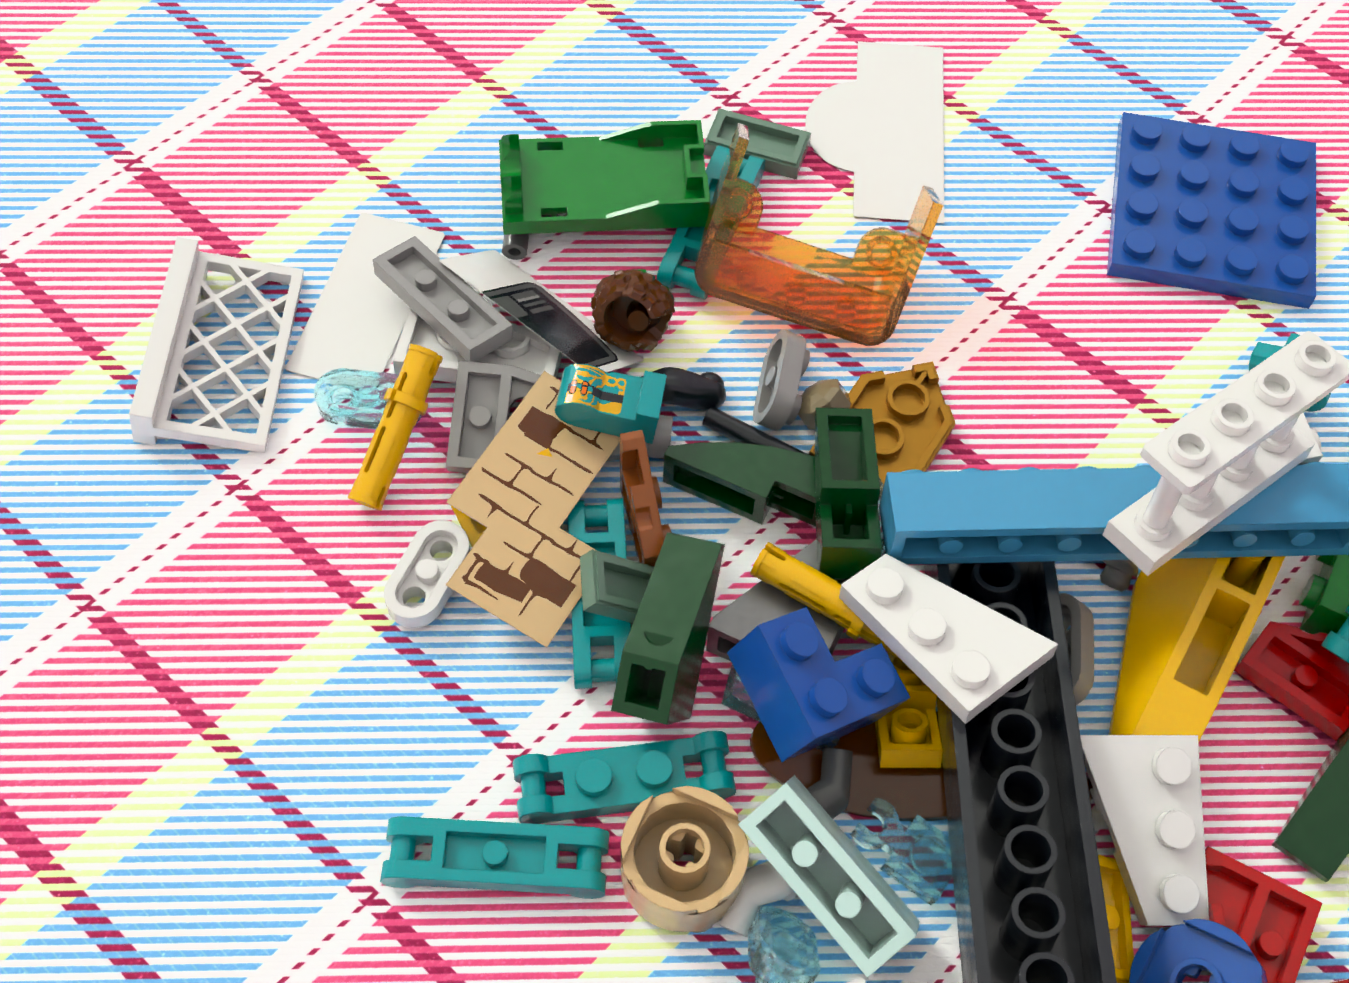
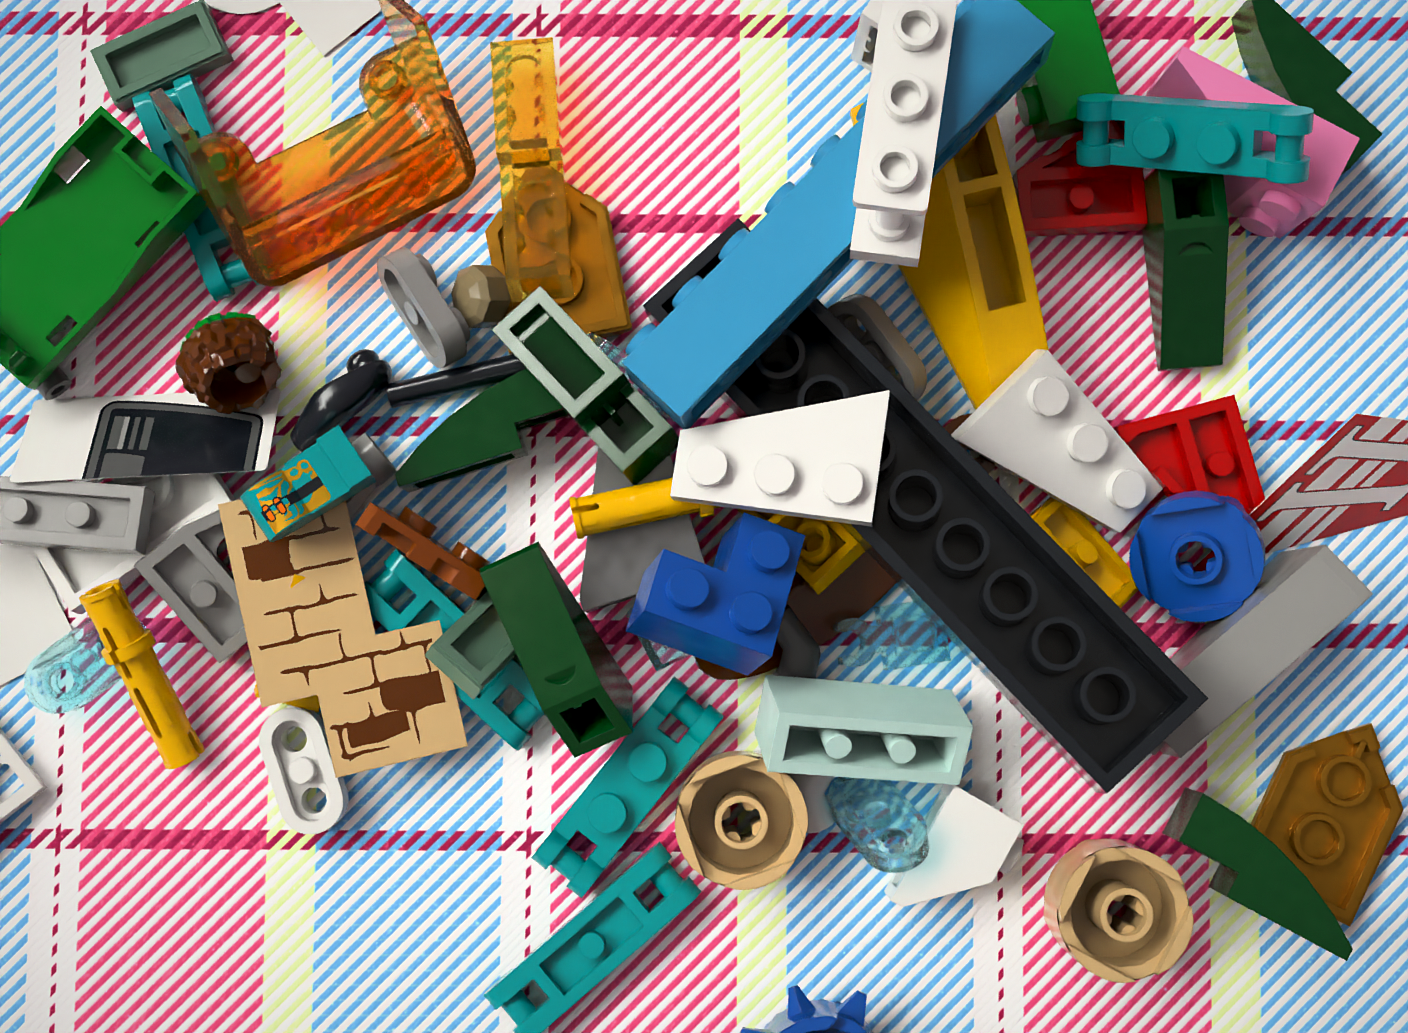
camera: 40 degrees left, 25 degrees up
none -> clear yellow slope [490,37,575,302]

